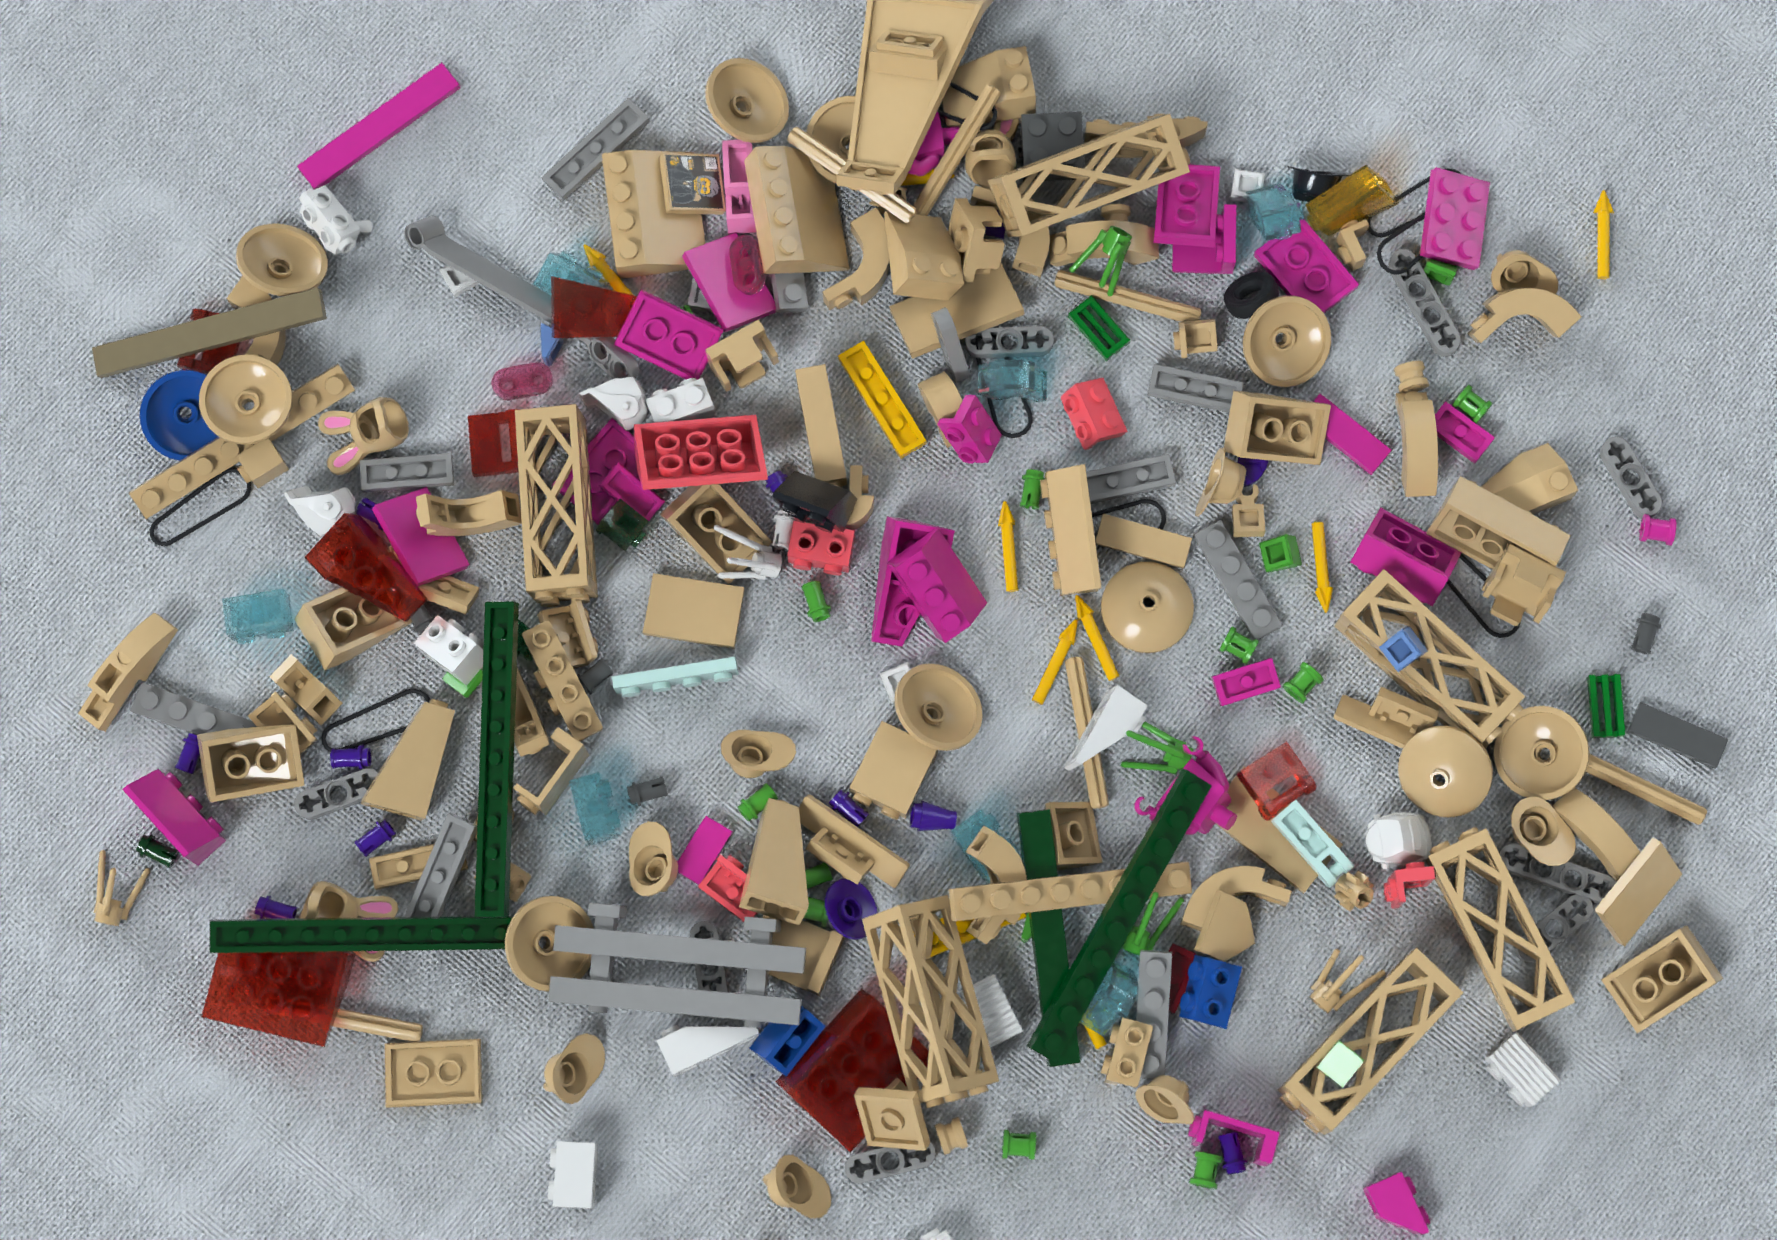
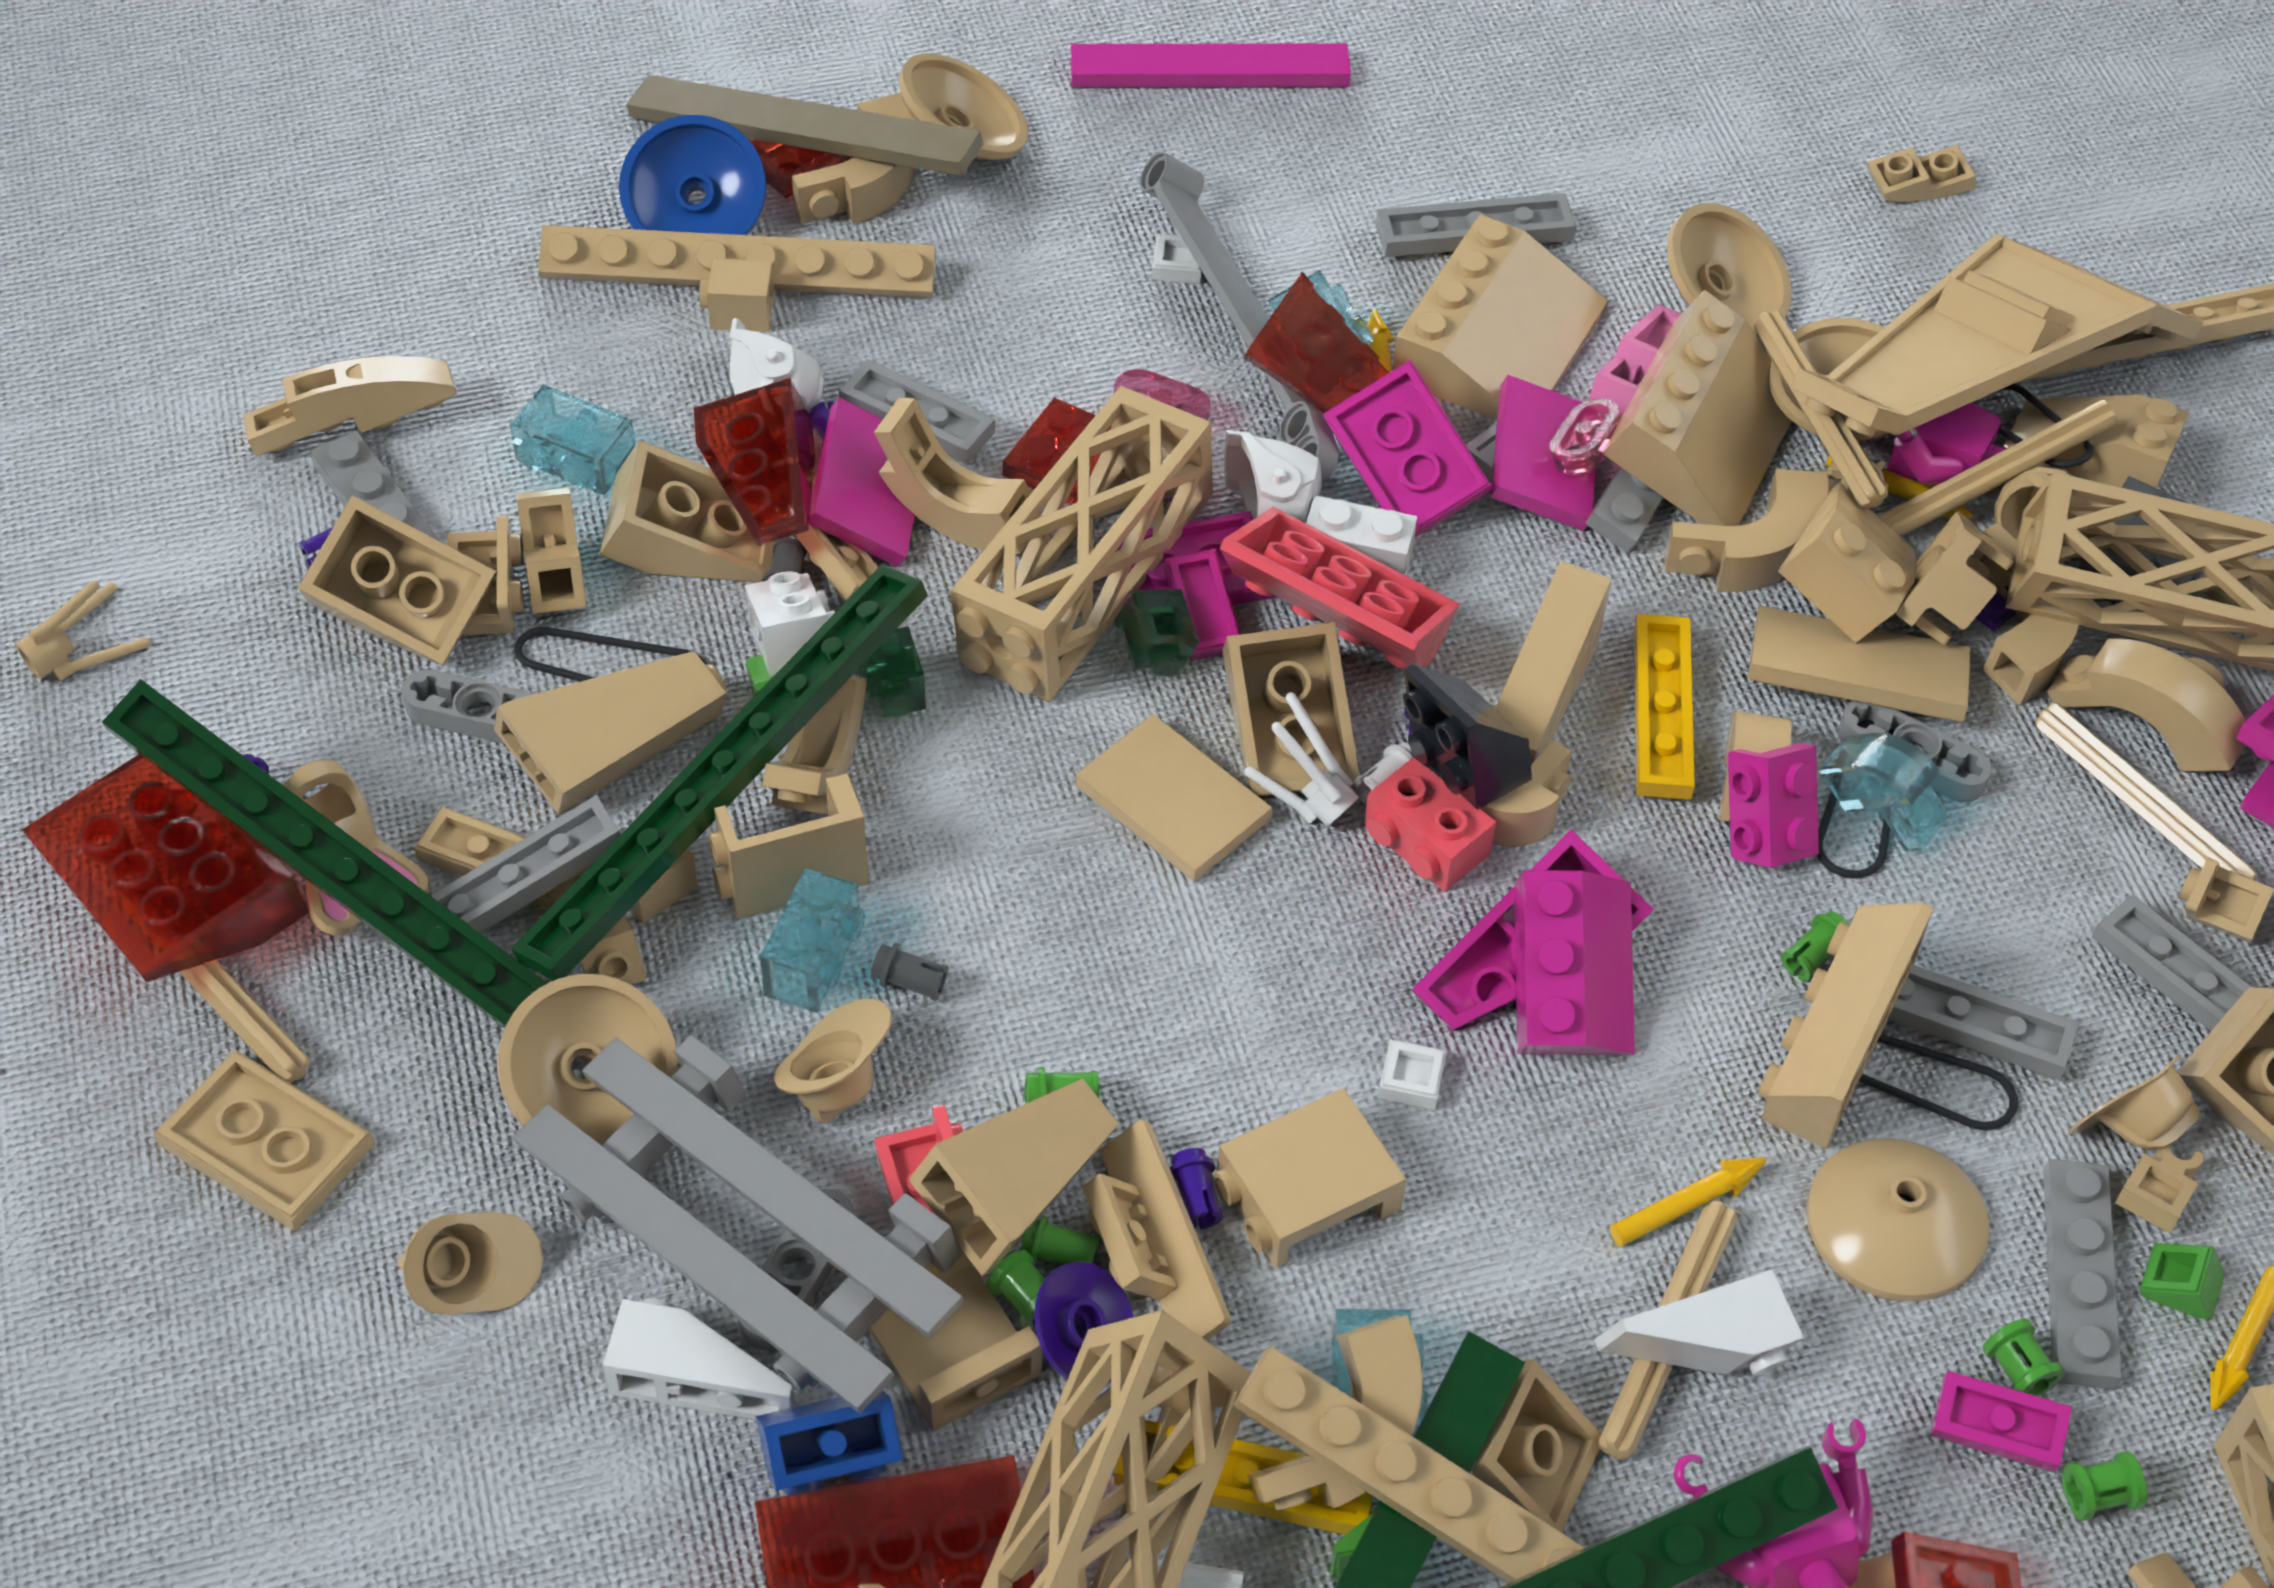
camera: 30 degrees right, 25 degrees down
dark pink slope [122,769,226,866] -> none
dark green pin [136,835,179,868] -> none
black piece [149,468,251,546] -> none
tan dish [199,355,293,444] -> none
white brick [299,185,372,255] -> none
tan piece [318,397,409,475] -> none
dark purple pin [330,745,372,770] -> none
dark purple pin [354,819,396,857] -> none
tan bracket [522,620,603,742] -> none
tan bracket [537,600,598,668] -> none
medium blue slope [540,323,564,367] -> none
white brick [548,1141,599,1209] -> none
dark grey pin [577,658,613,695] -> none
light aqua plate [612,657,739,697] -> none
tile [659,153,726,215] -> none
dark pink tile [677,816,733,885] -> none
tan panel [705,319,779,392] -> none
tan piece [721,730,796,778] -> none
bright green pin [801,581,832,622] -> none
tan dish [894,664,982,751] -> none
dark purple cone [910,800,957,831] -> none
light grey beam [931,307,970,383] -> none
yellow piece [998,501,1018,592] -> none
coral bracket [1061,377,1128,450] -> none
green tile [1068,295,1130,362] -> none
bright green plant [1069,226,1132,297] -> none
yellow piece [1075,595,1120,681] -> none
tan tile [1095,514,1192,569] -> none
bright green plant [1121,722,1193,775] -> none
dark purple tile [1237,457,1268,488] -> none

